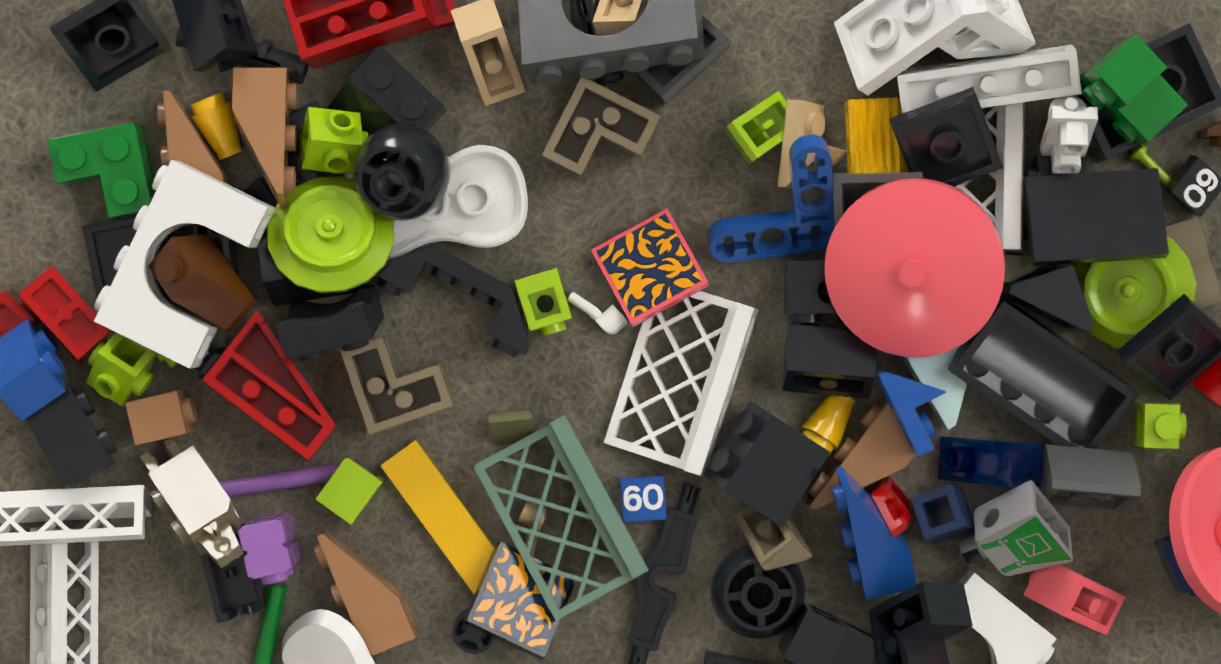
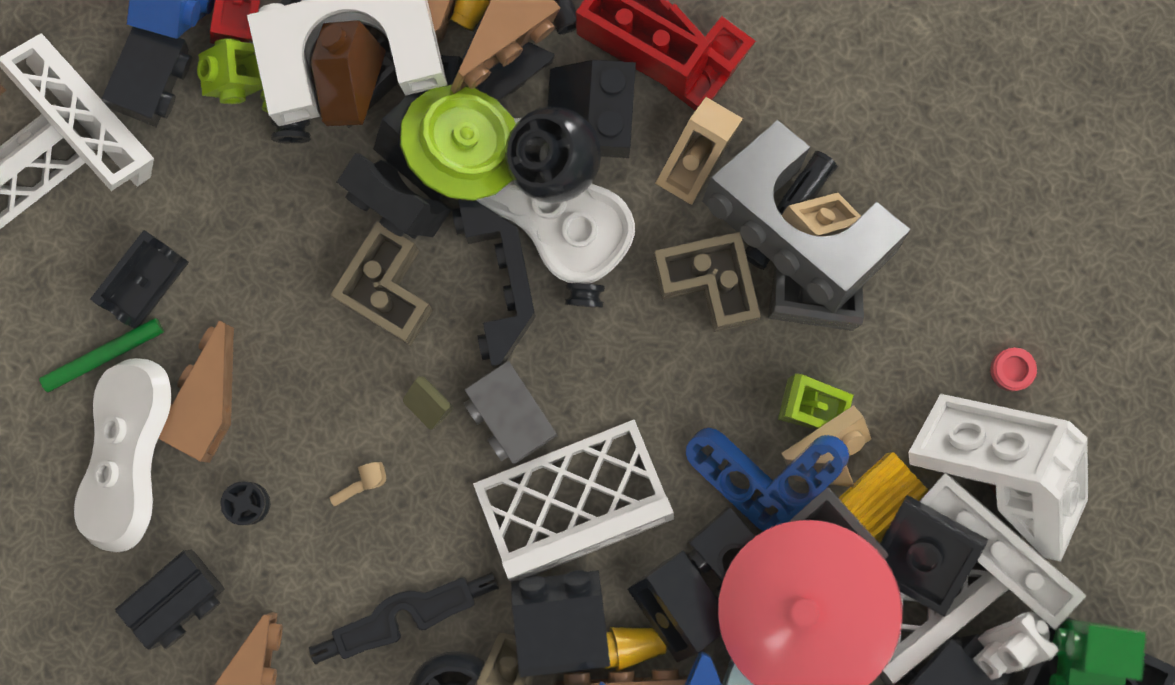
camera: 45 degrees right, 5 degrees down
medium nougat brick [125,389,197,446] -> none
hinge [140,437,244,568] -> none
red wedge [202,310,336,464] -> none
medium lavender bar [218,463,341,497] -> none
medium lavender brick [238,512,302,585] -> none
lime brick [299,107,368,175] -> none
lime panel [316,458,386,525] -> none
yellow tile [380,439,495,594] -> none
tile [463,541,576,659] -> none
sand green fence [473,415,649,621] -> none
lime brick [515,268,572,337] -> none
white hand [567,292,627,334] -> none
tile [591,208,710,327] -> none
blue tile [620,475,667,523] -> none
none -> flat silver brick [463,361,557,464]
none -> black bush [565,283,605,308]

